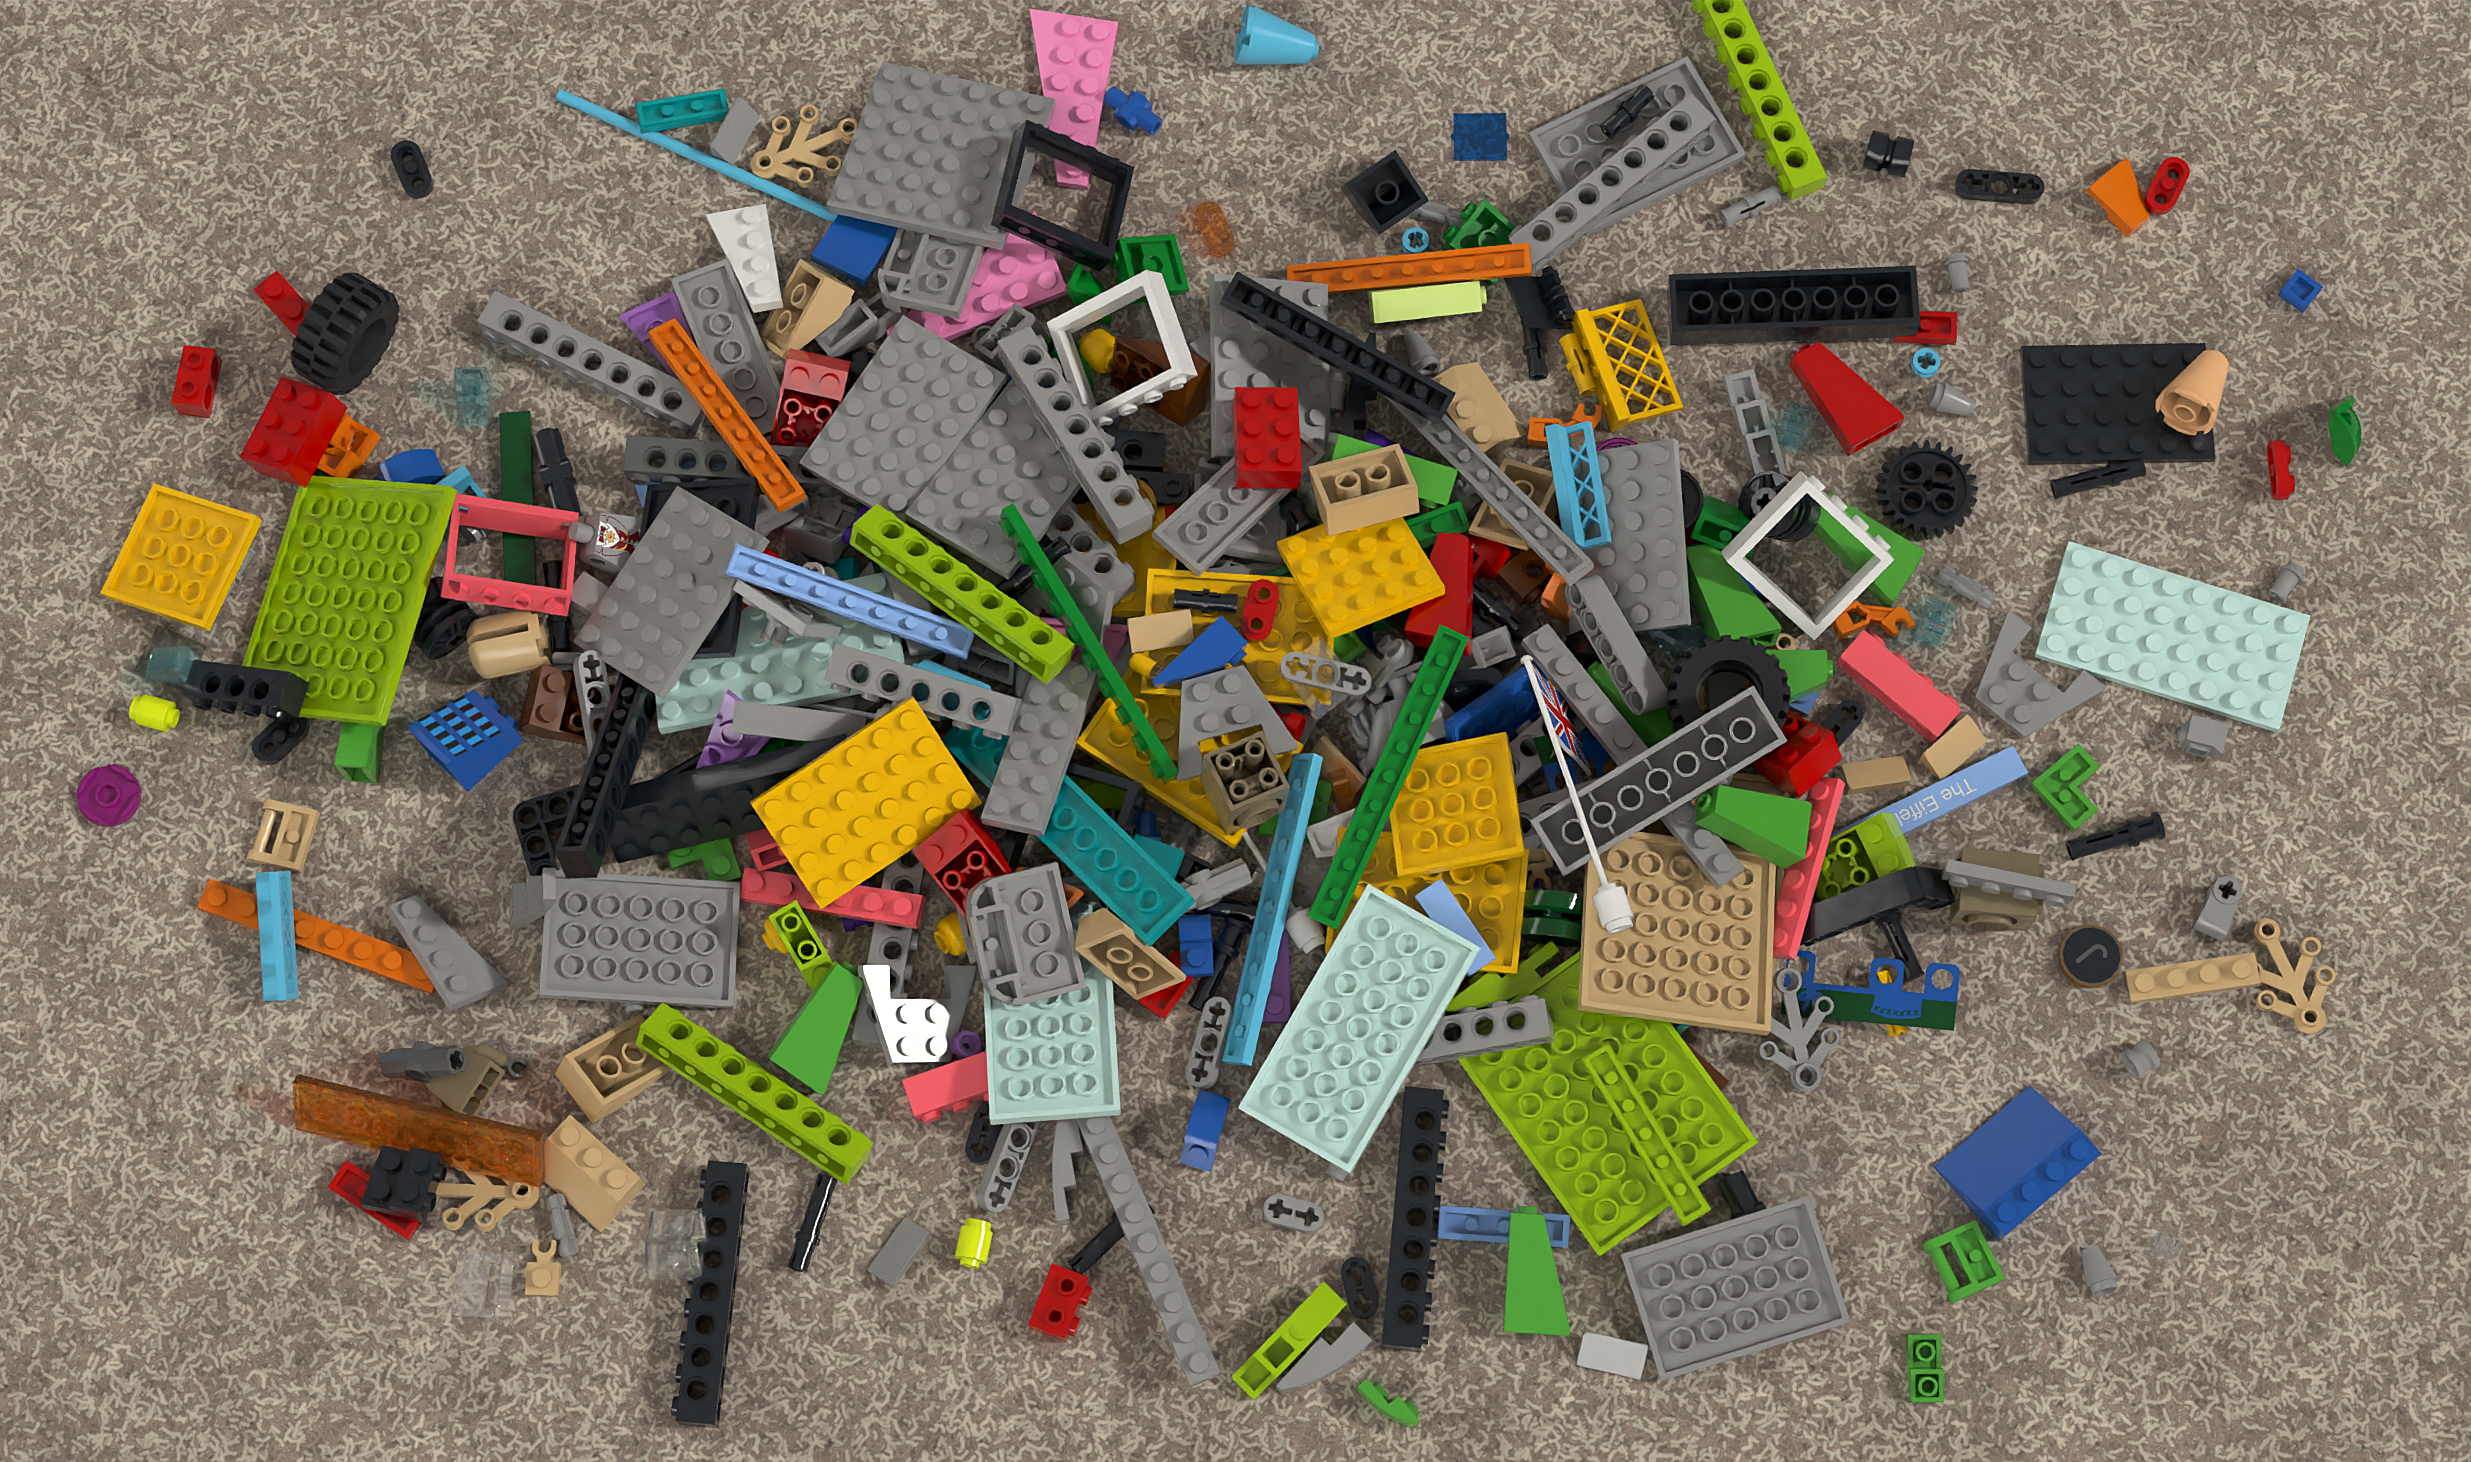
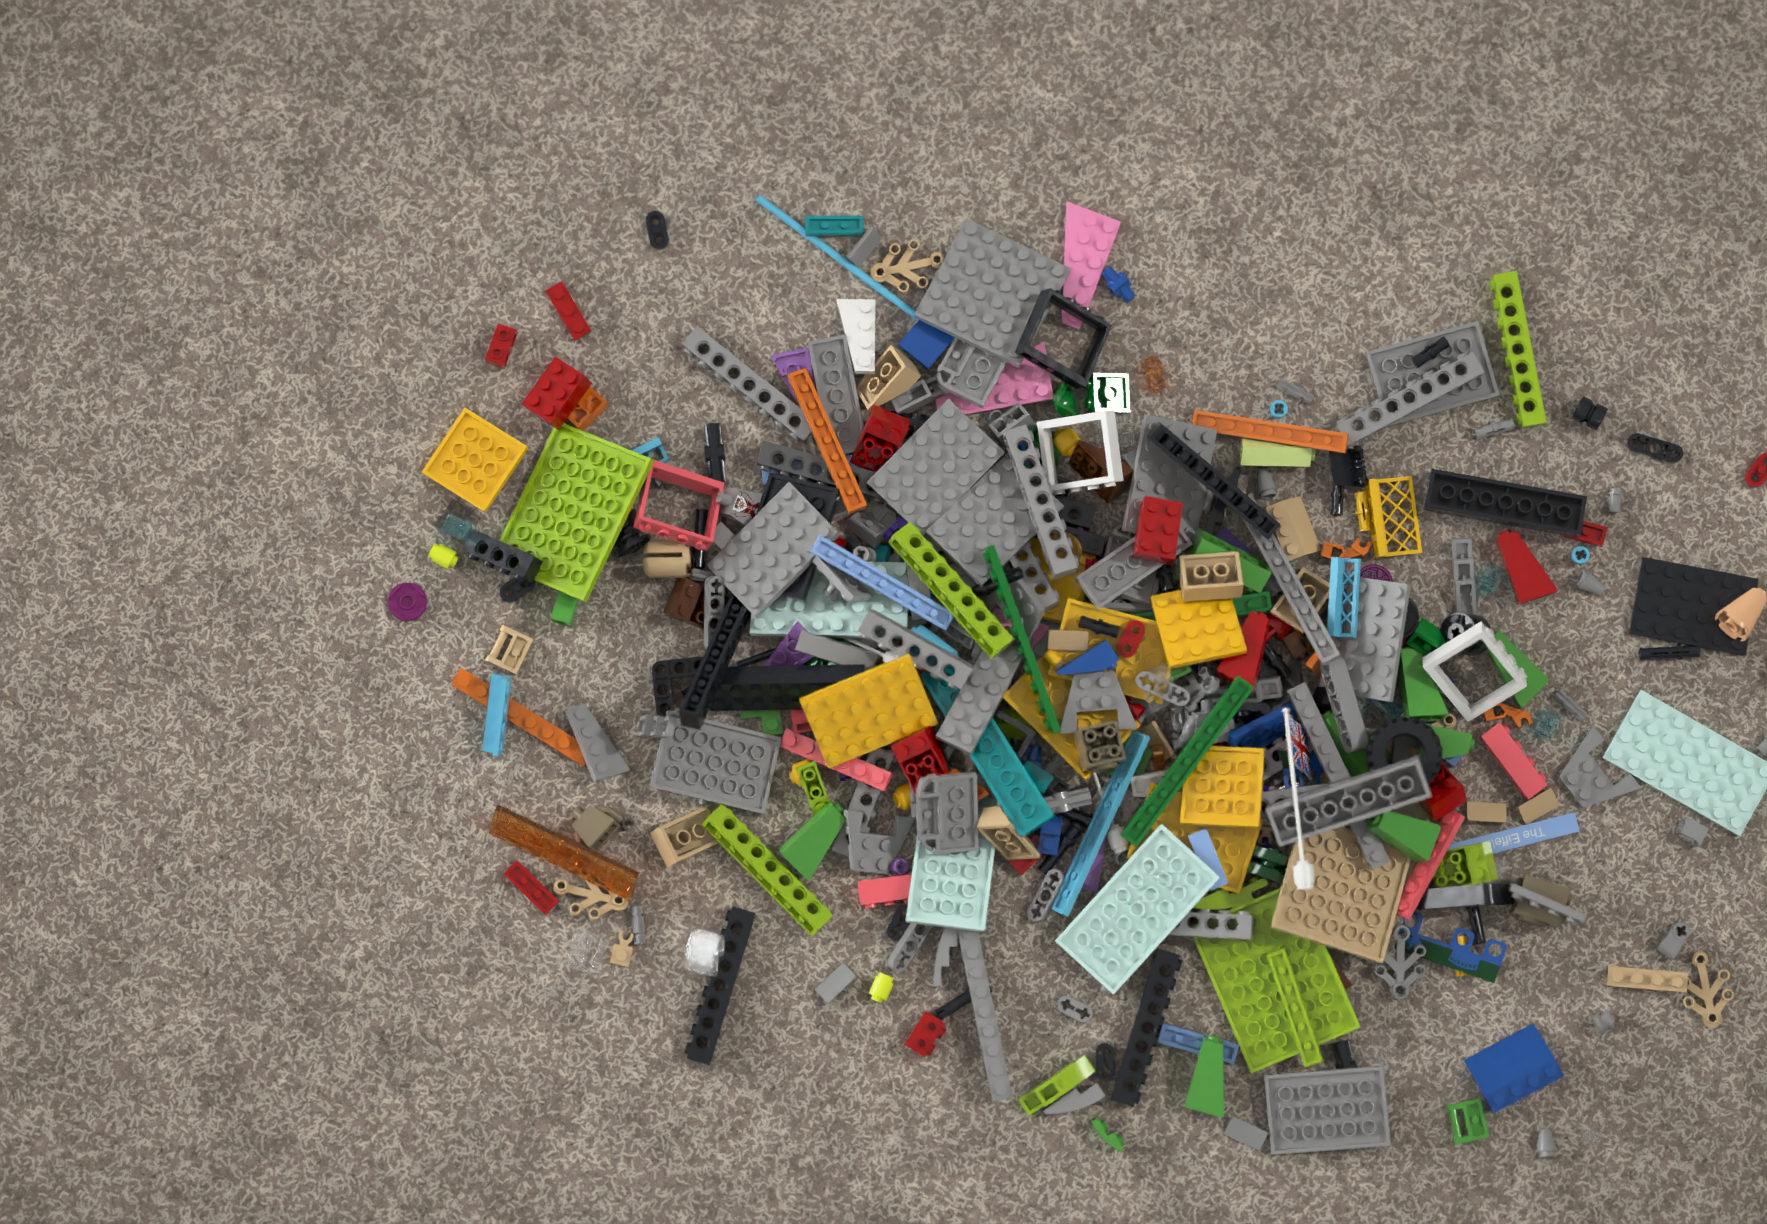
camera: 10 degrees right, 10 degrees up
black tyre [290,272,400,395] -> none
black plate [360,1145,448,1223] -> none
blue brick [372,449,445,485] -> none
dark grey piece [378,1041,467,1083] -> none
blue slope [407,690,523,792] -> none
clear light blue slope [454,367,493,426] -> none
dark green tile [499,411,537,586] -> none
tan slope [530,1115,646,1232] -> none
black pin [787,1174,838,1273] -> none
blue brick [1180,1090,1231,1172] -> none
medium azure cone [1234,5,1319,65] -> none
black slope [1340,150,1429,235] -> none
green plate [1441,199,1516,286] -> none
clear blue piece [1451,113,1510,161] -> none
black beam [1820,700,1864,748] -> none
black gear [1875,440,1978,540] -> none
bright green slope [1906,1333,1944,1402] -> none
bright green plate [2030,743,2100,833] -> none
black tile [2058,924,2124,988] -> none
black pin [2066,811,2165,861] -> none
orange slope [2087,158,2150,237] -> none

